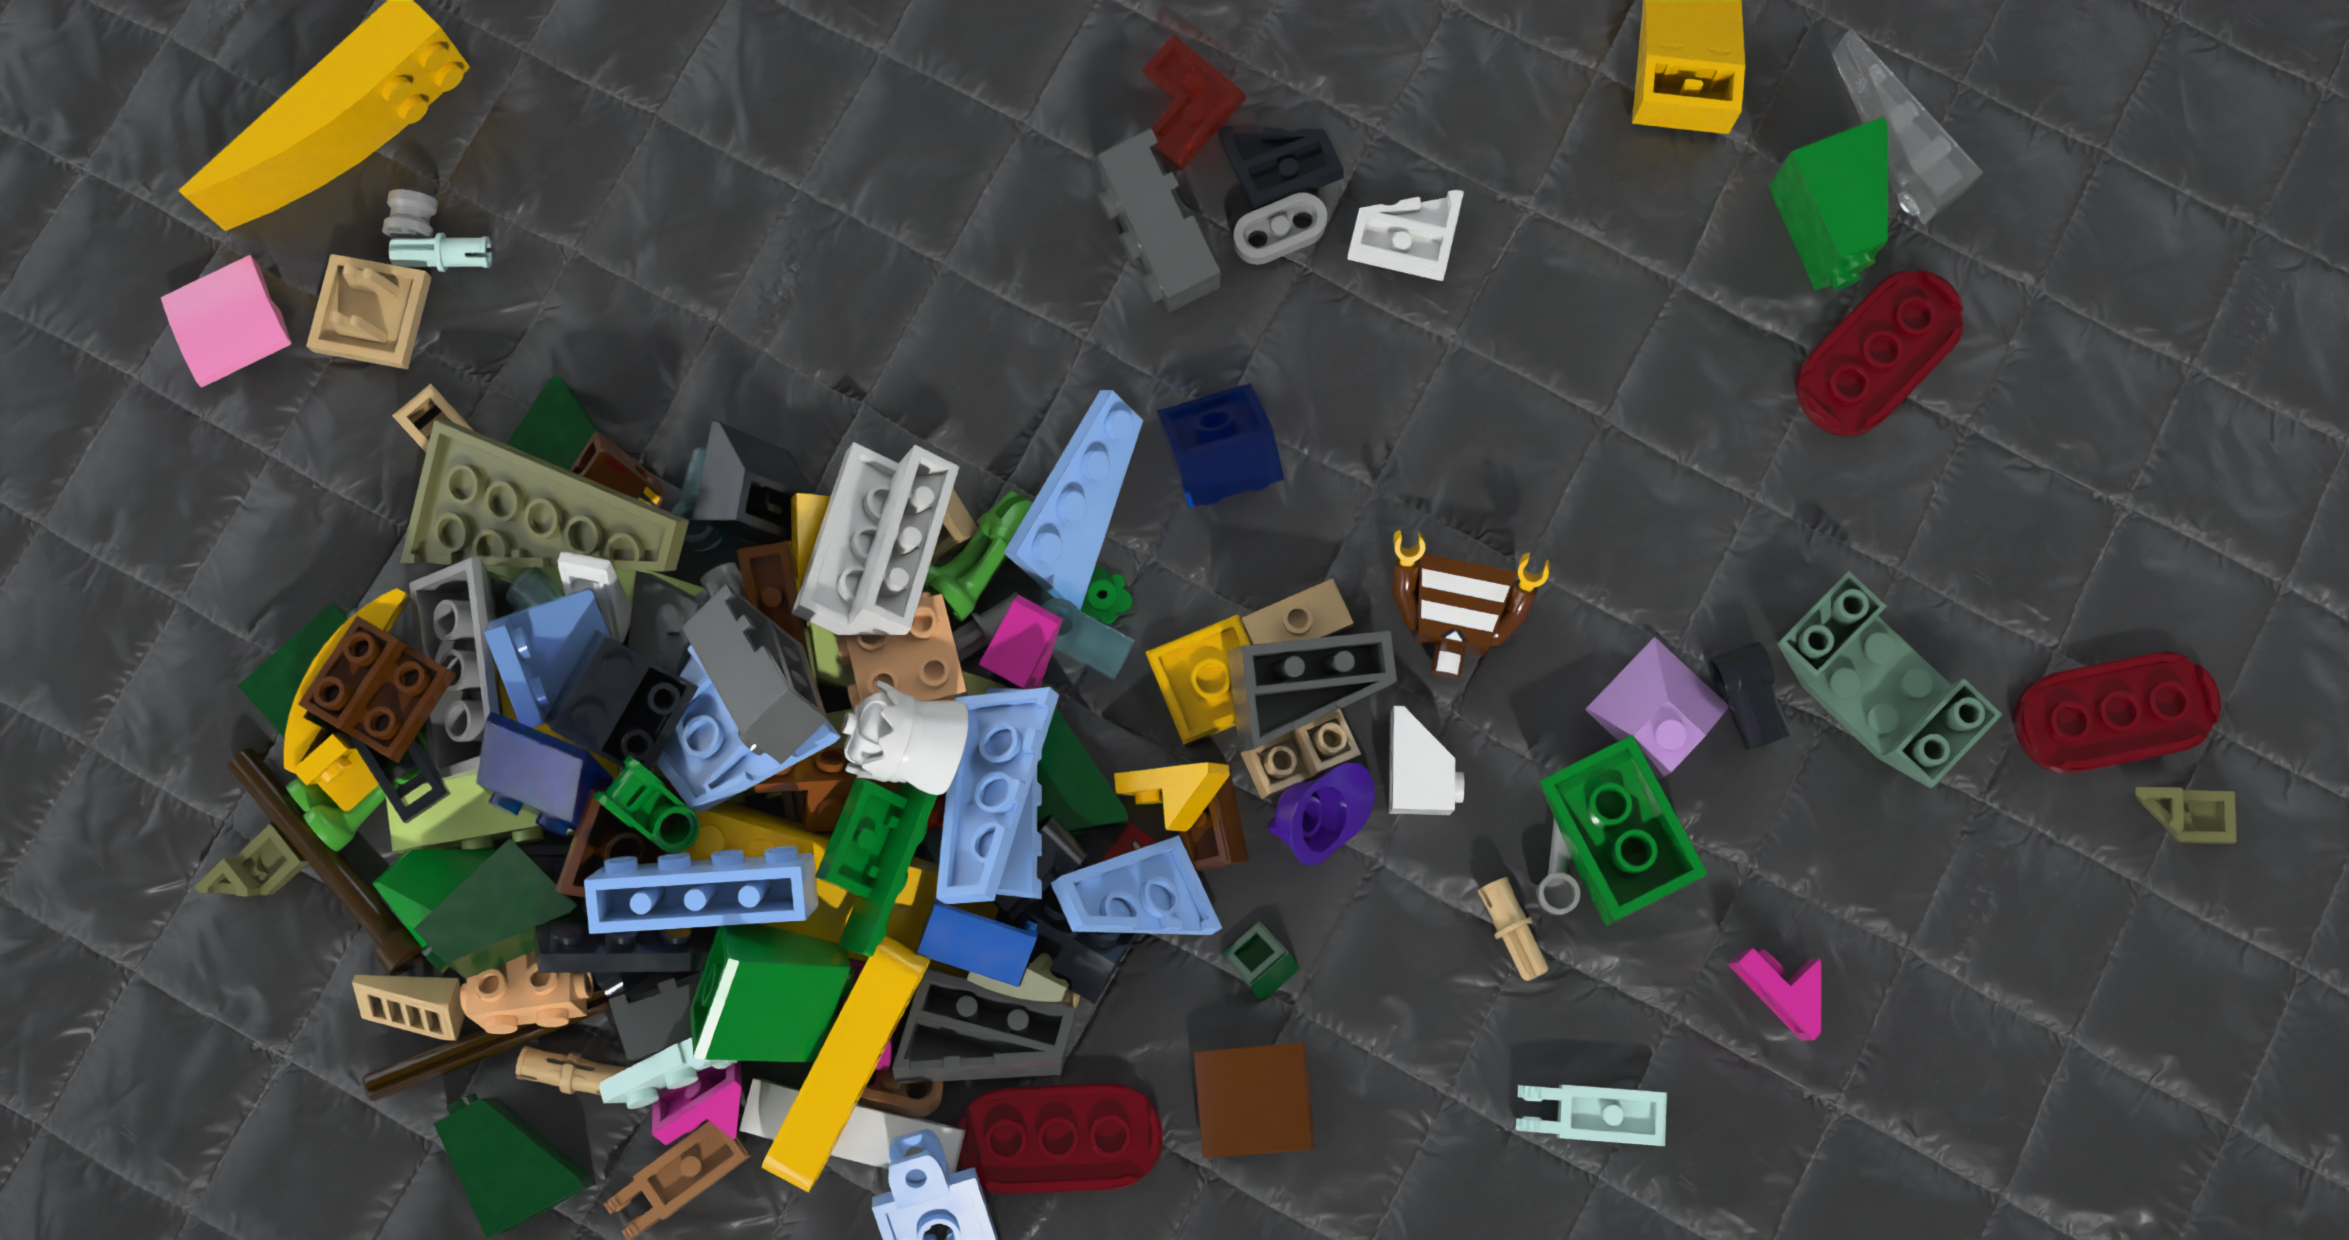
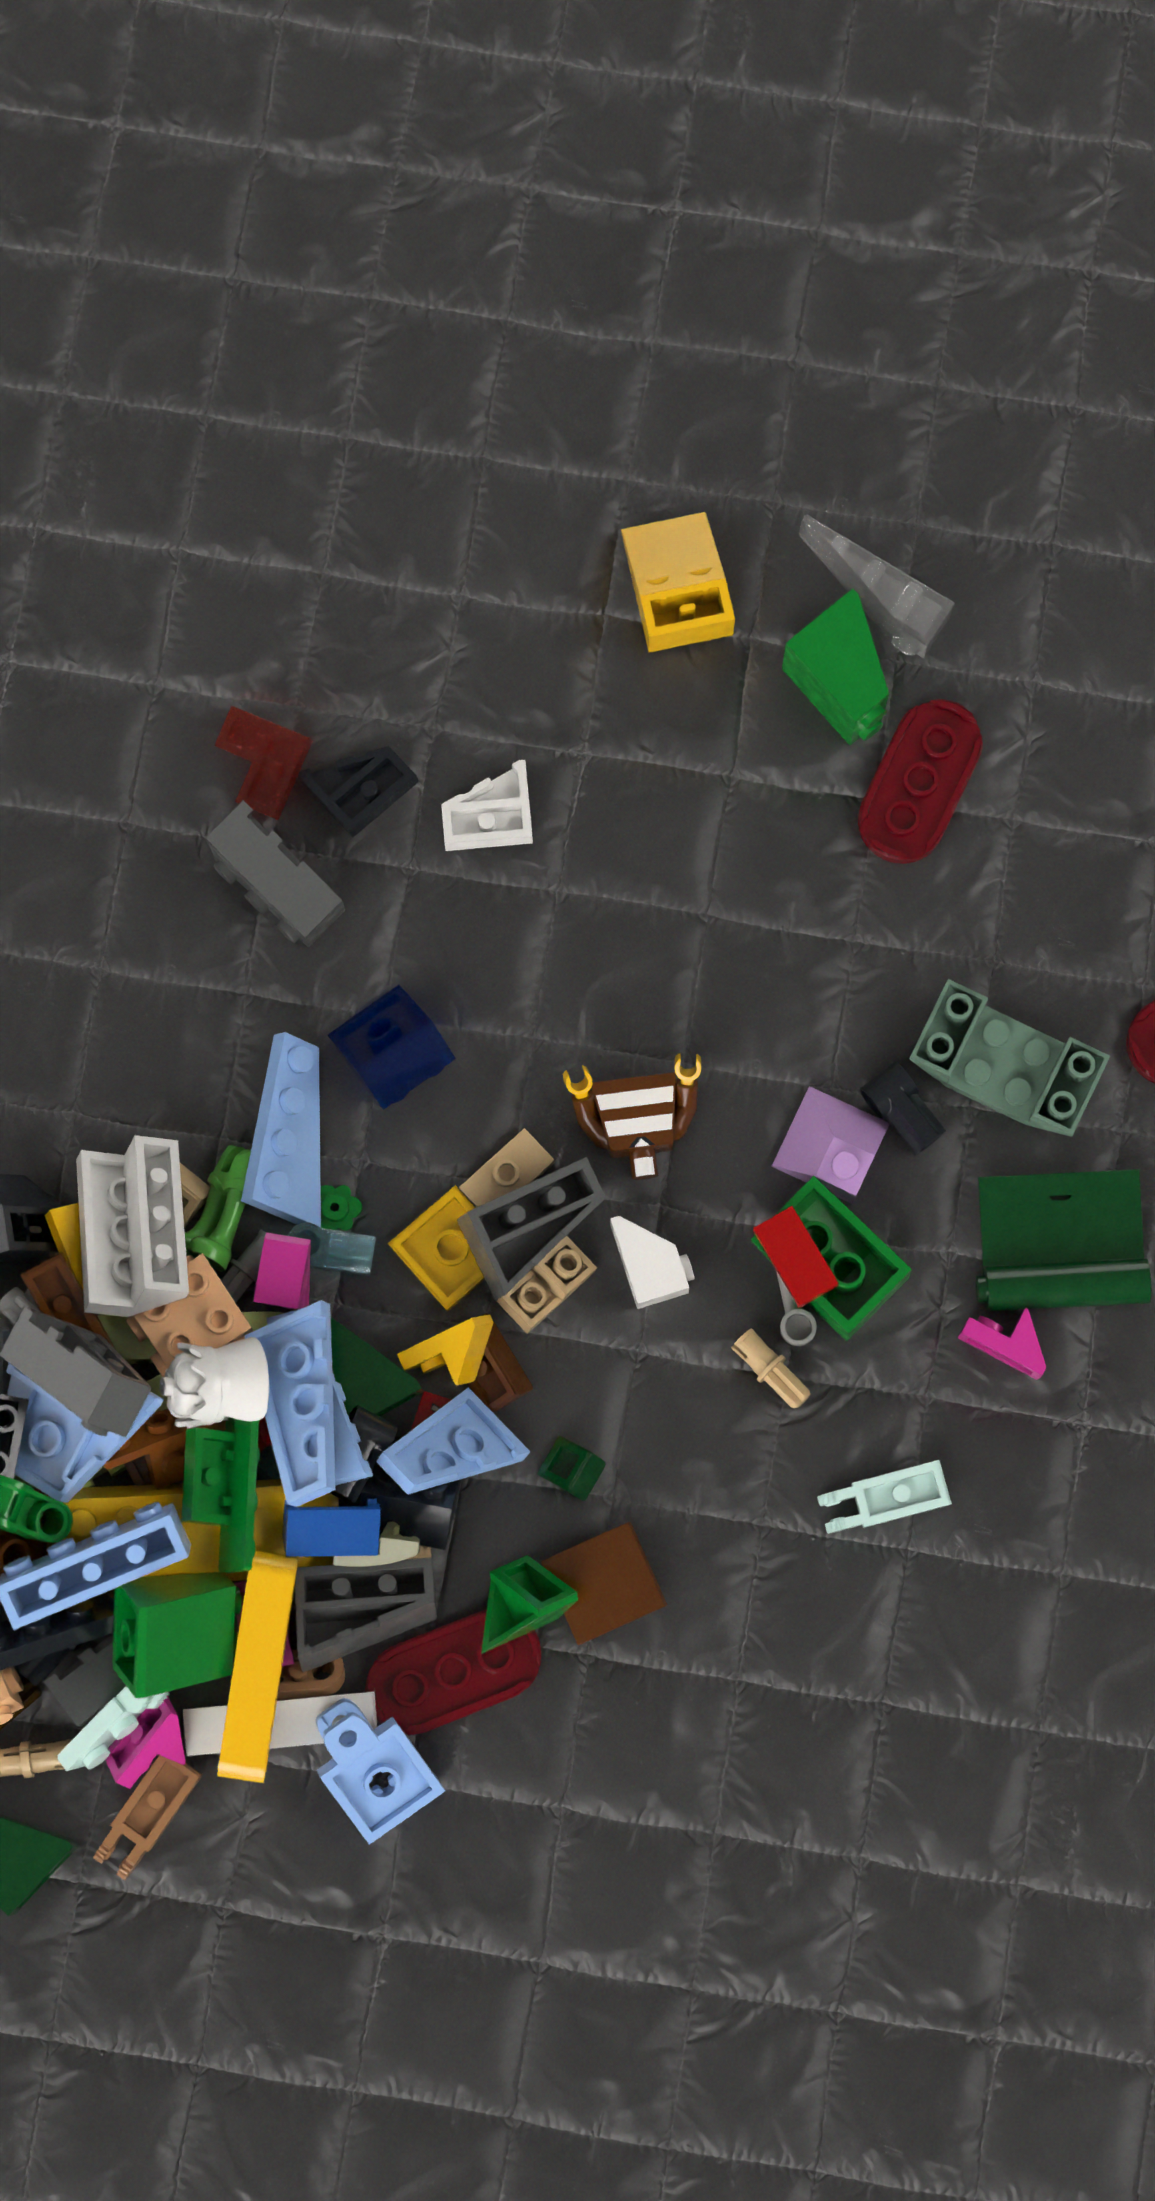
camera: 20 degrees left, 0 degrees up
light grey plate [1233,193,1327,265] -> none
dark purple piece [1267,762,1375,866] -> none
none -> green slope [481,1555,578,1654]
none -> red tile [753,1206,839,1308]
none -> dark green door [976,1169,1151,1311]

